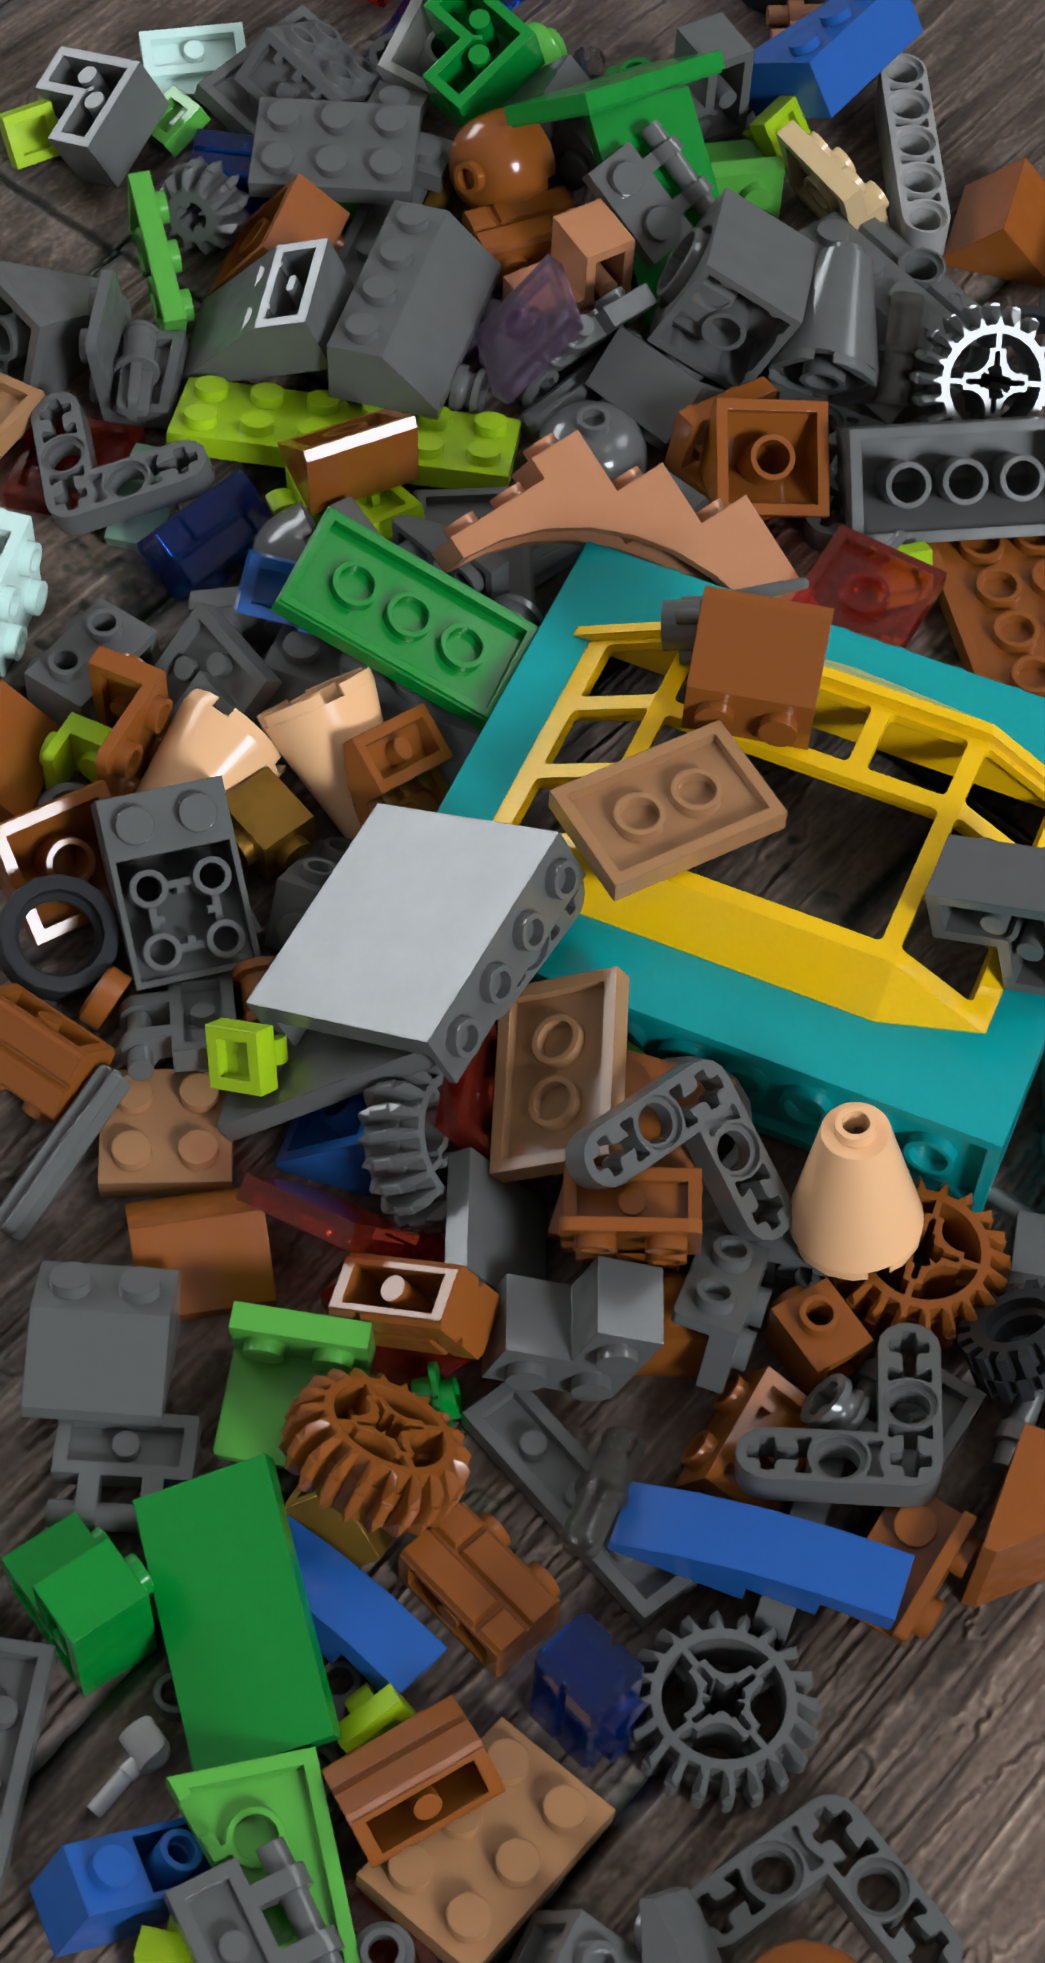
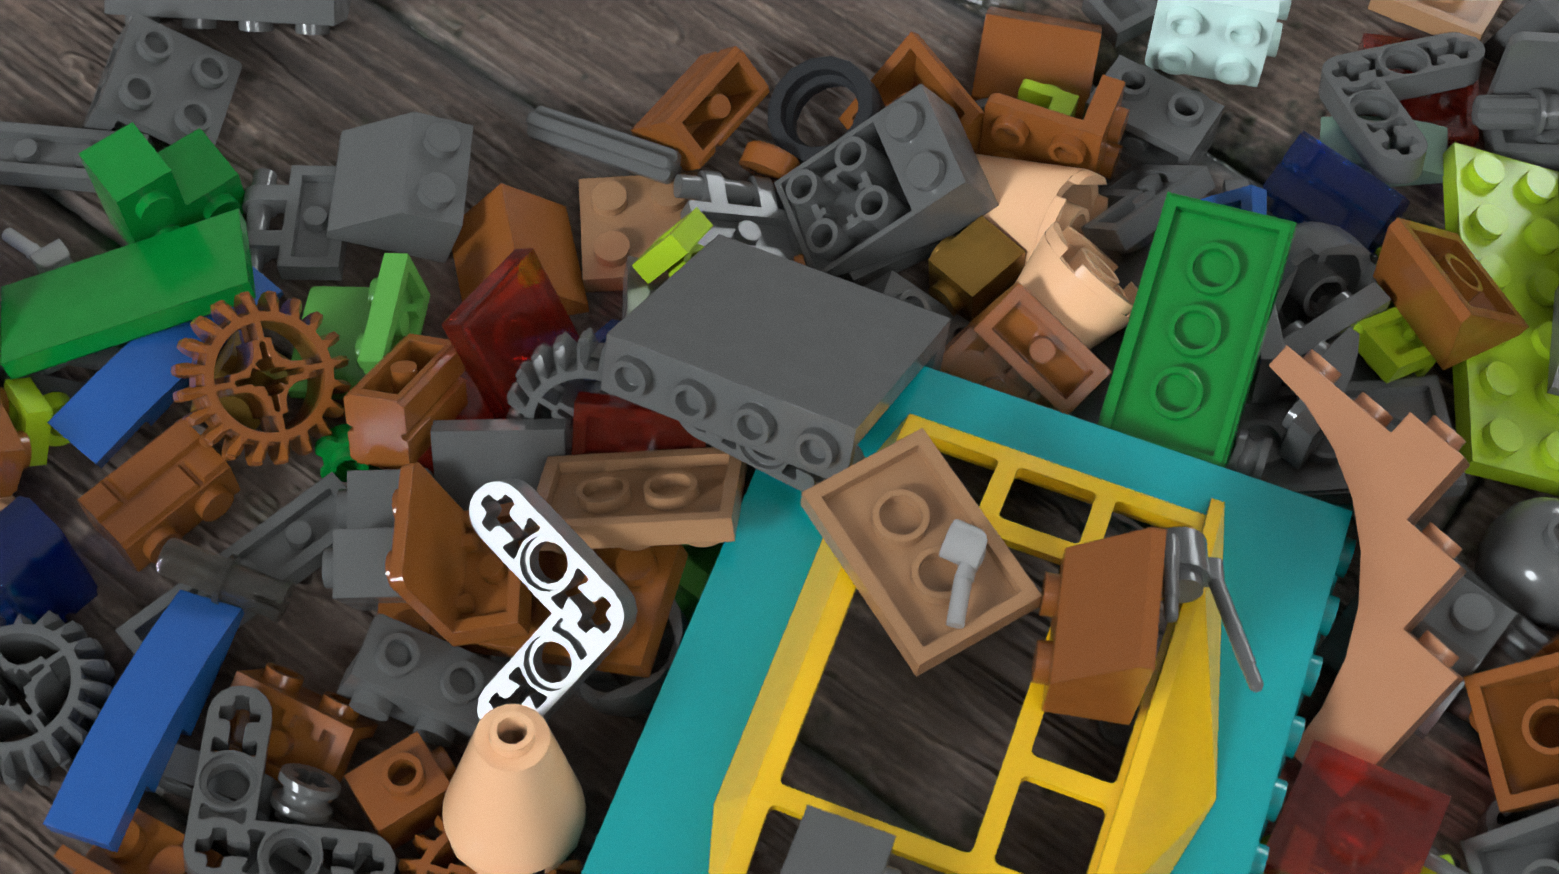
camera: 90 degrees right, 5 degrees up
none -> light grey hand [939,519,987,629]

